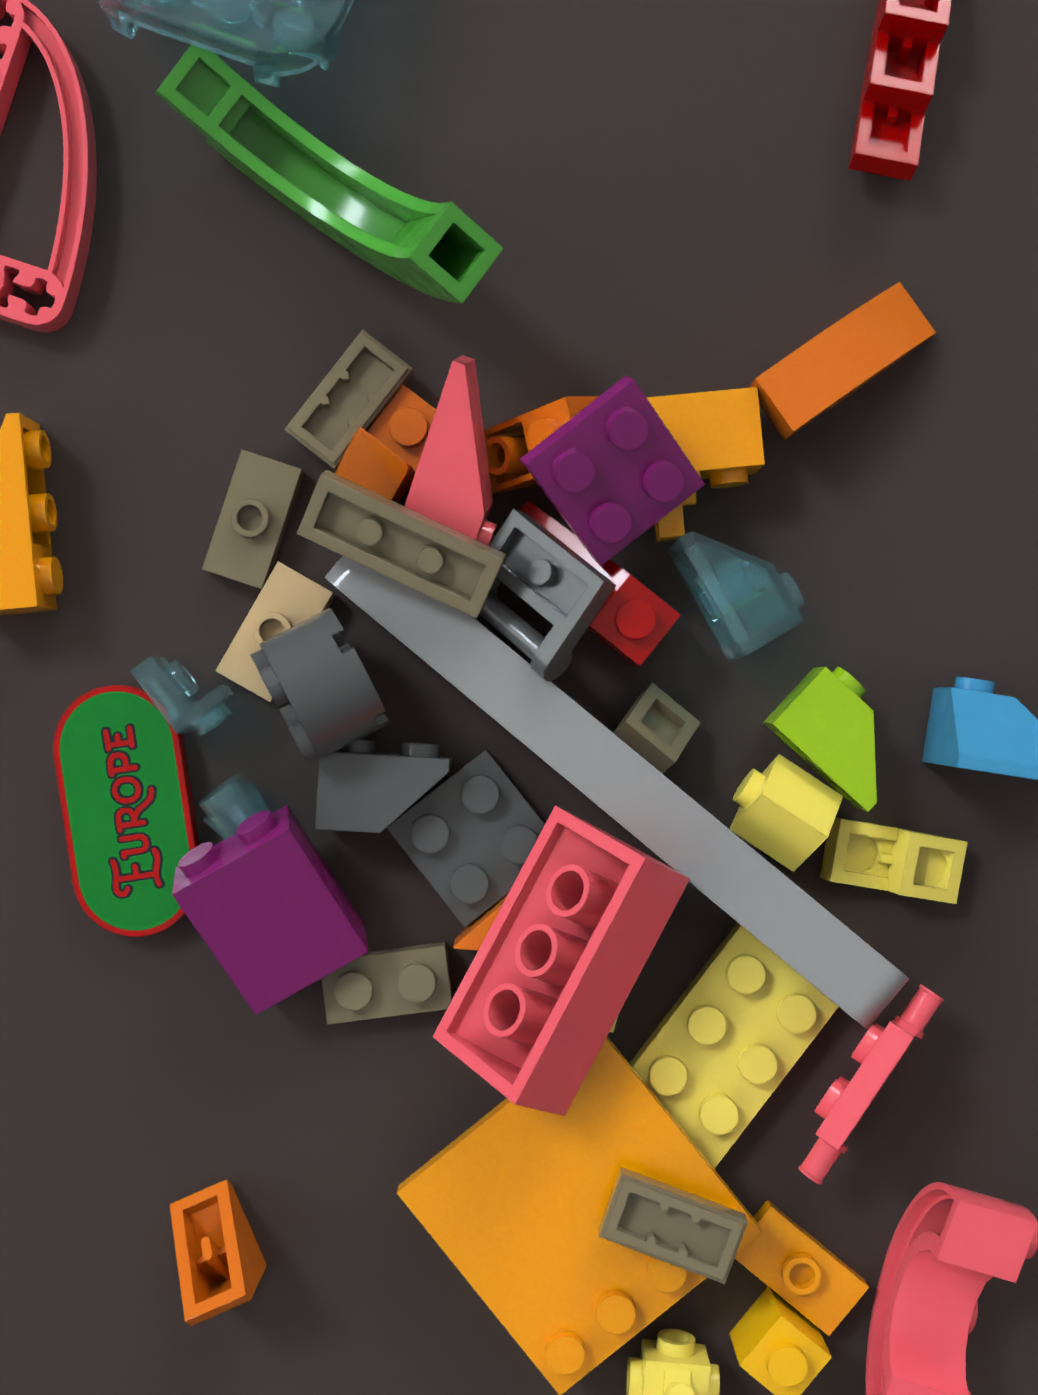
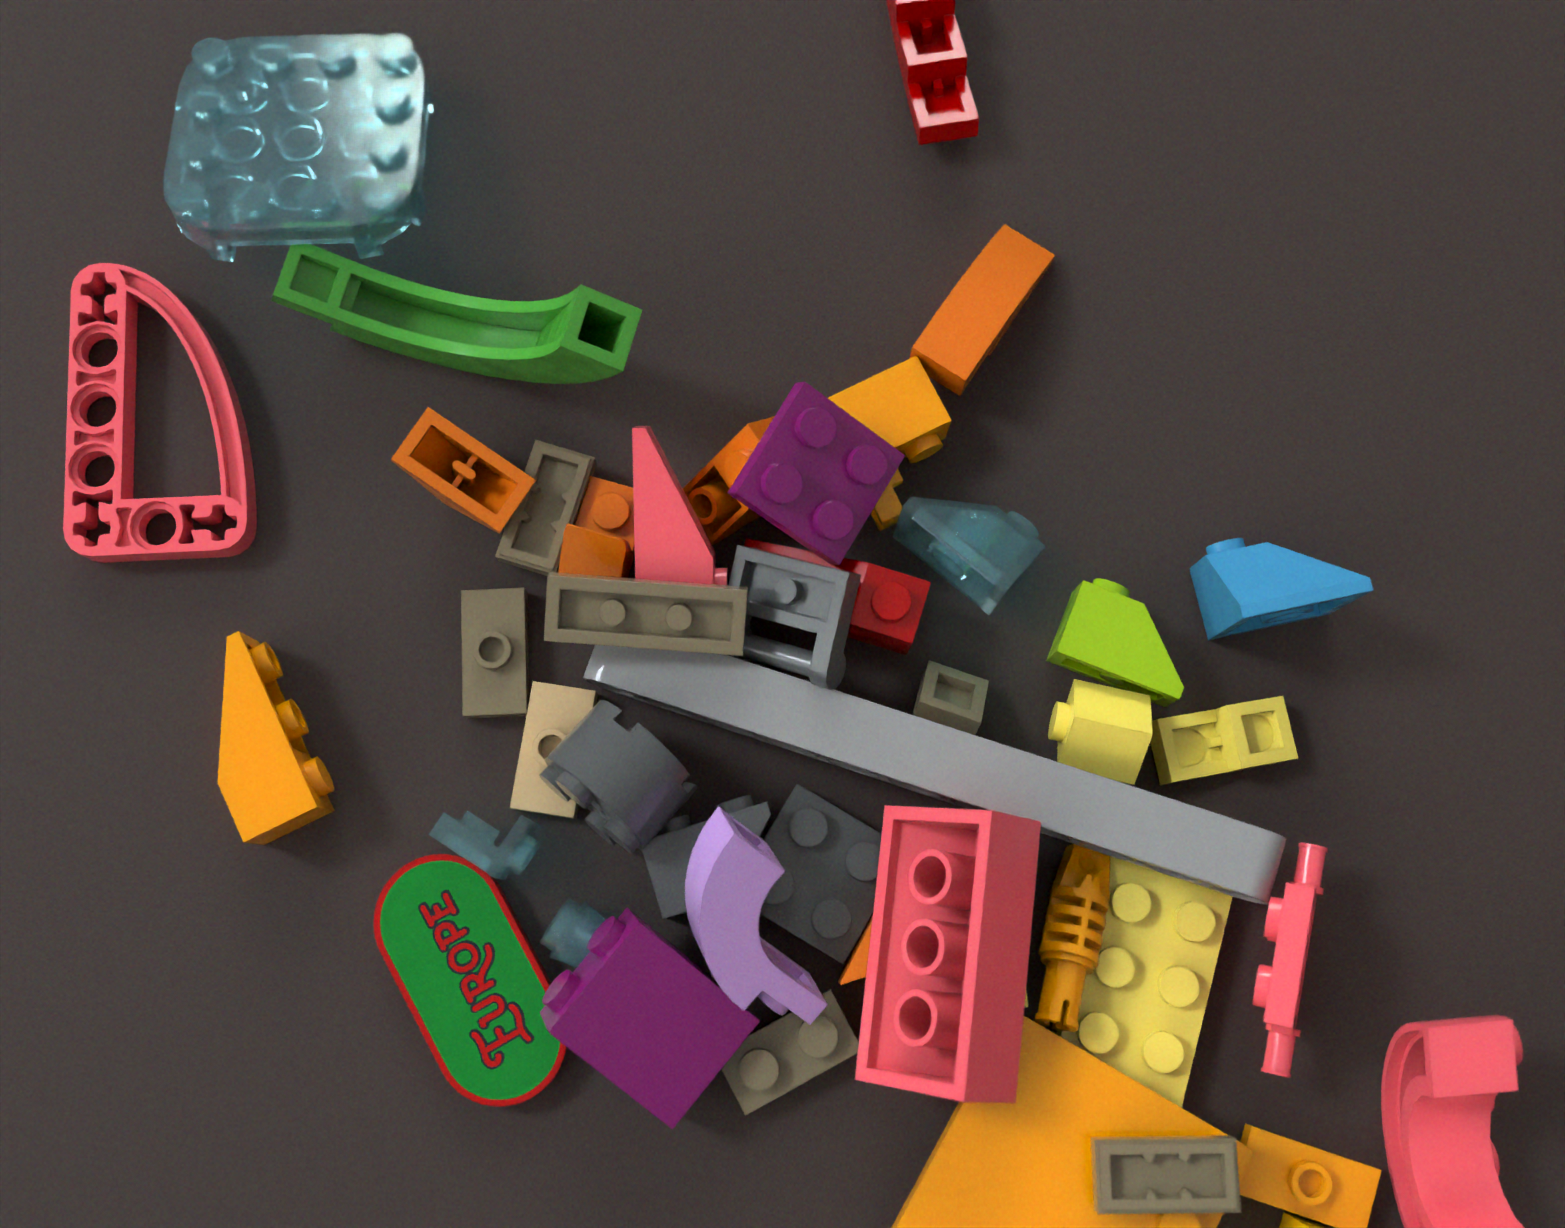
camera: 25 degrees left, 10 degrees down
none -> orange slope [391,407,536,534]
none -> lavender arch [685,806,828,1025]
none -> light orange hinge [1034,844,1110,1032]

